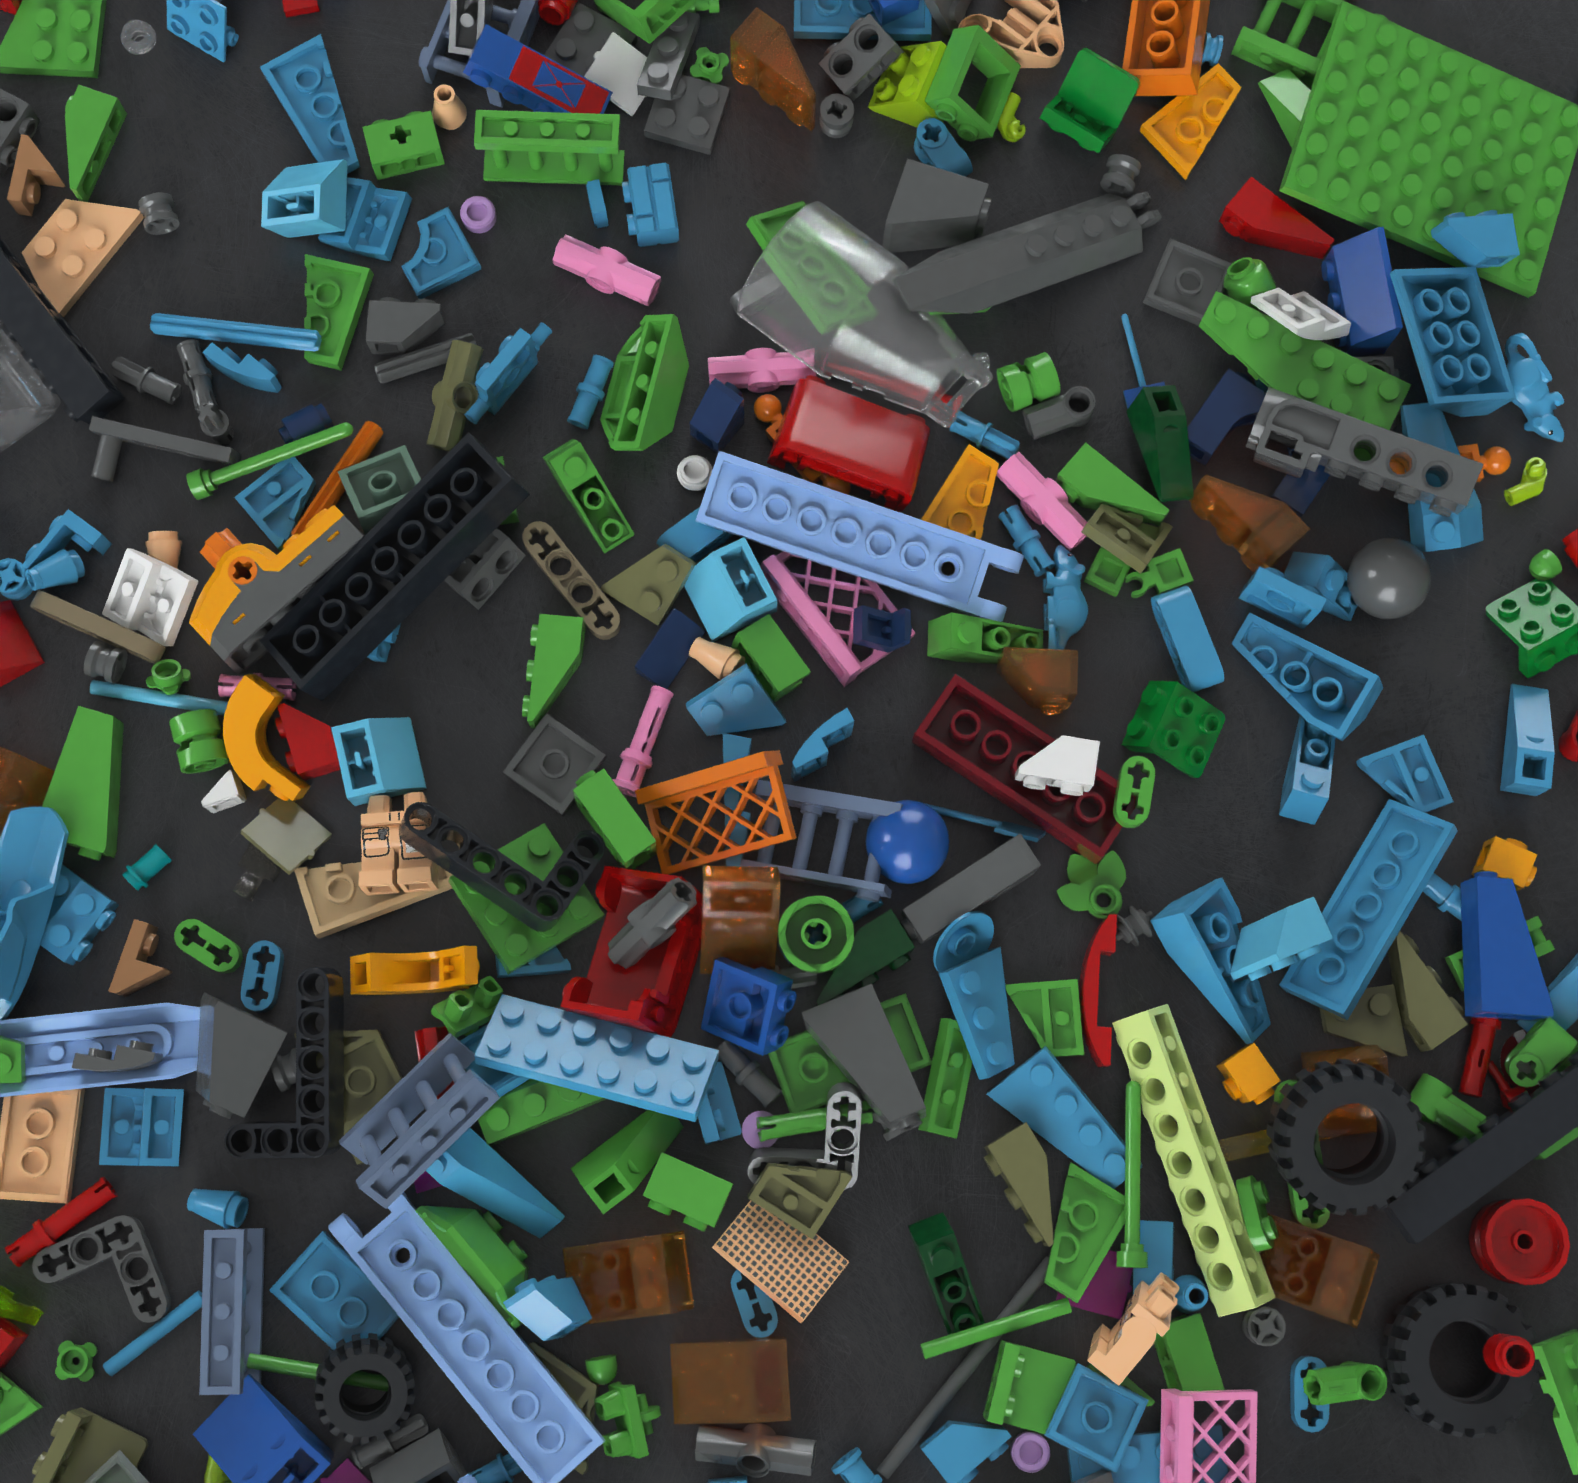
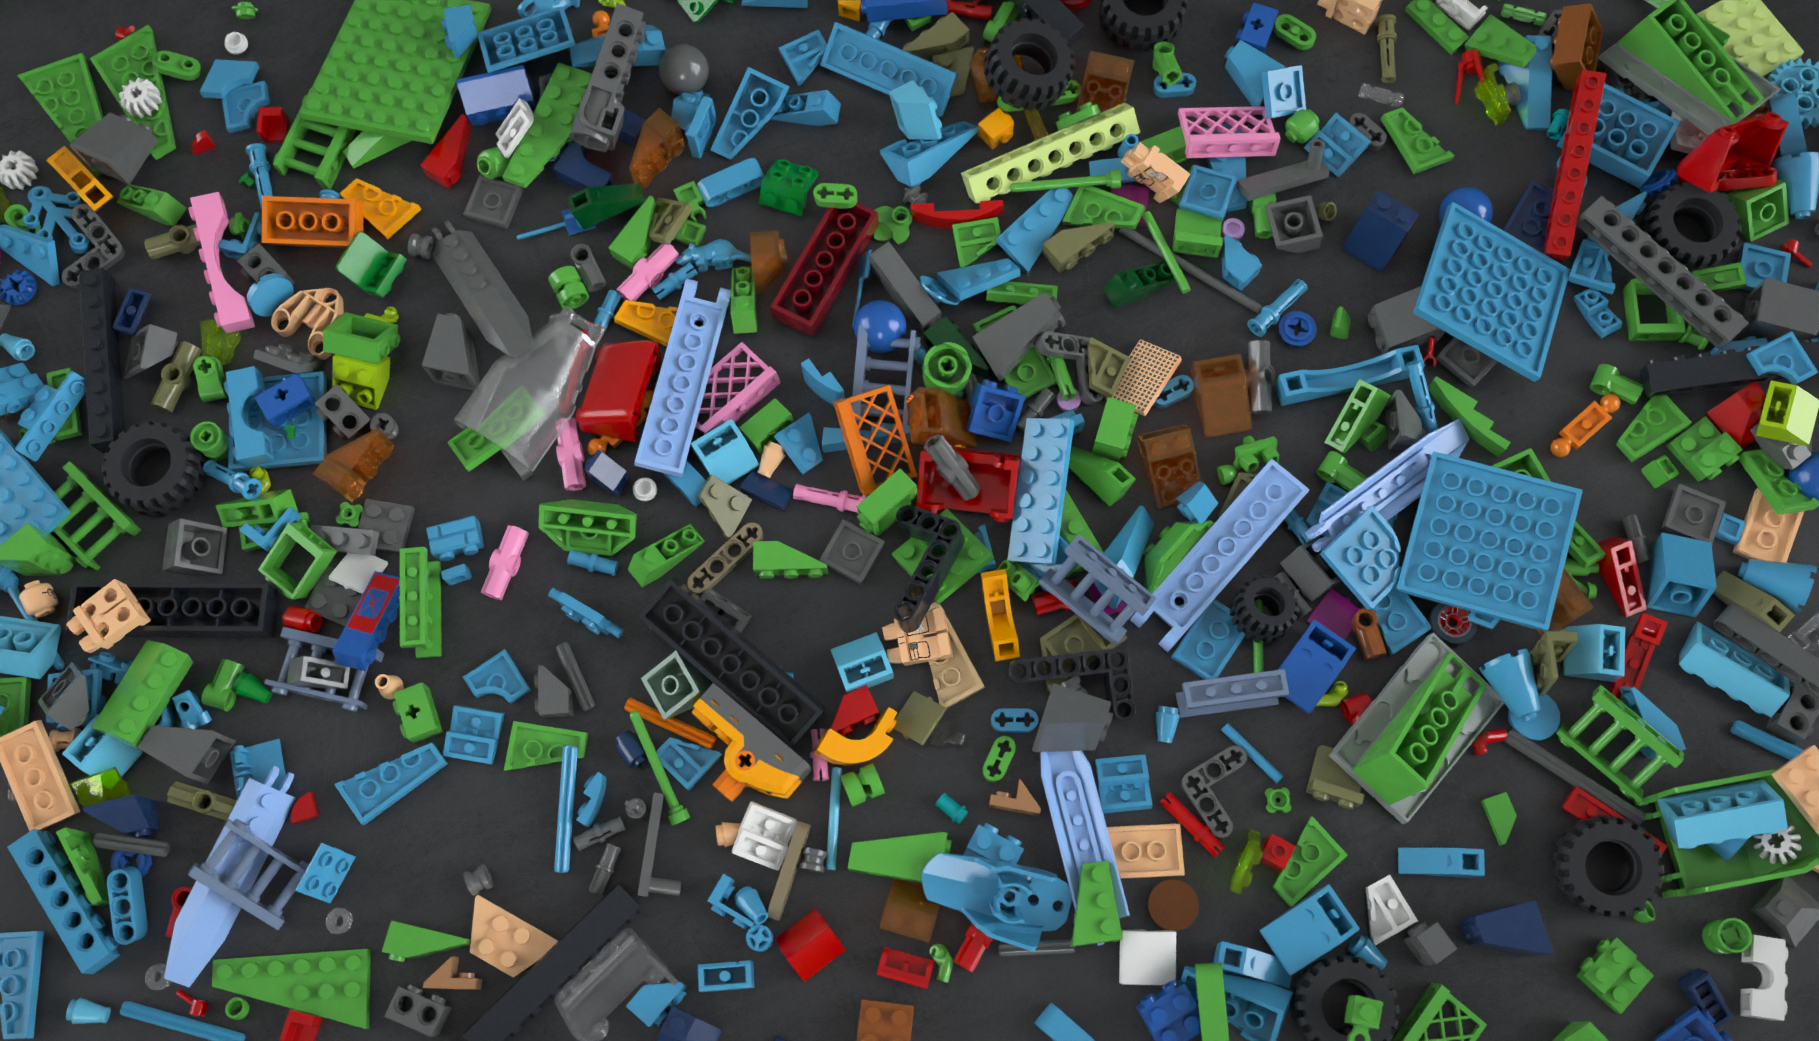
camera: 90 degrees left, 5 degrees down
dark grey slope [72,1040,163,1072] -> none
bright green plate [146,659,191,695] -> none
white slope [201,769,247,813] -> none
medium azure slope [261,159,347,238] -> none
olive piece [427,340,484,452] -> none
lavender tile [460,196,497,233] -> none
dark blue bracket [853,605,912,653] -> none
dark azure piece [914,118,973,177] -> none
white slope [1015,735,1100,796] -> none
dark grey wheel [1241,1306,1286,1346] -> none

